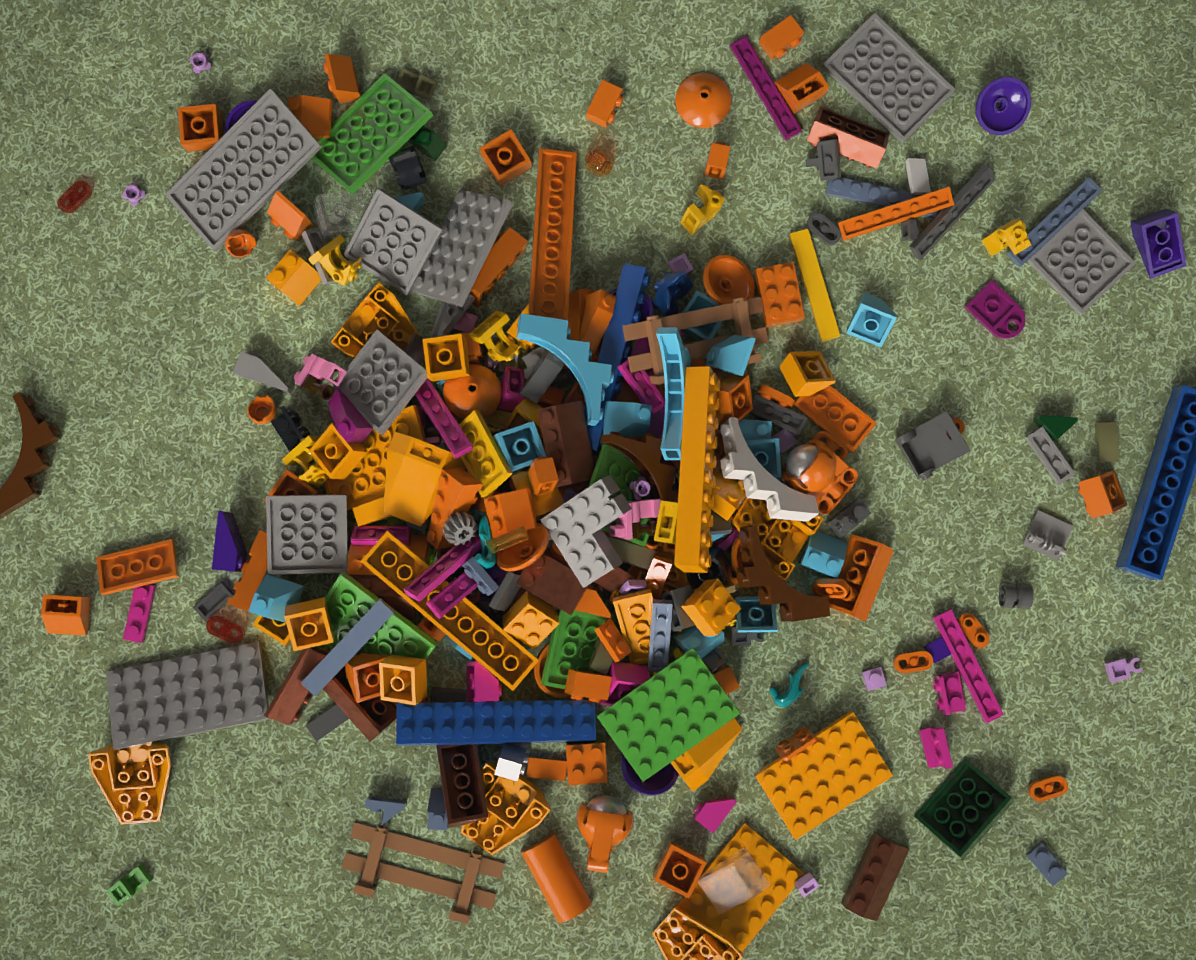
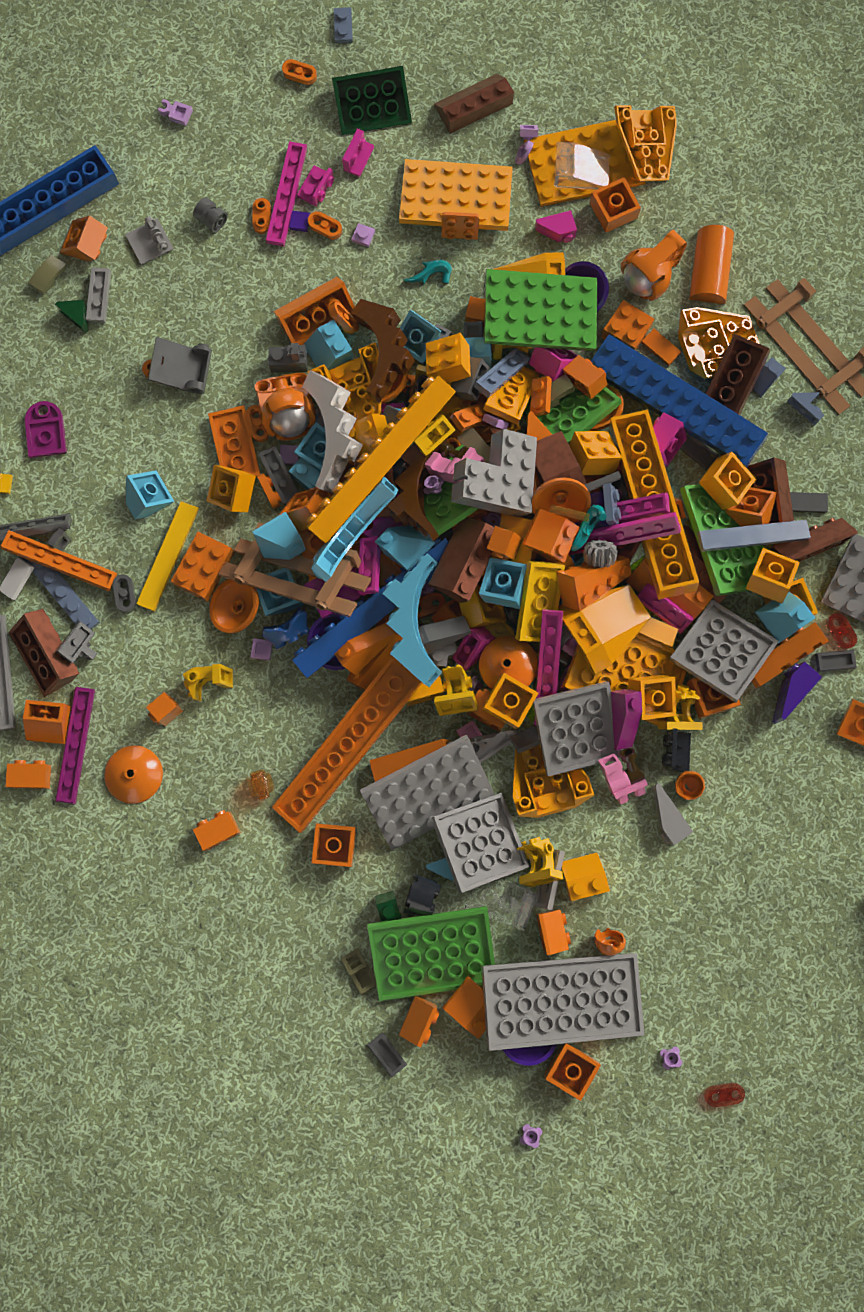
camera: 140 degrees left, 5 degrees down
light grey hinge [494,743,530,781] -> none
none -> dark grey tile [367,1032,407,1078]
none -> lavender tile [515,140,534,165]

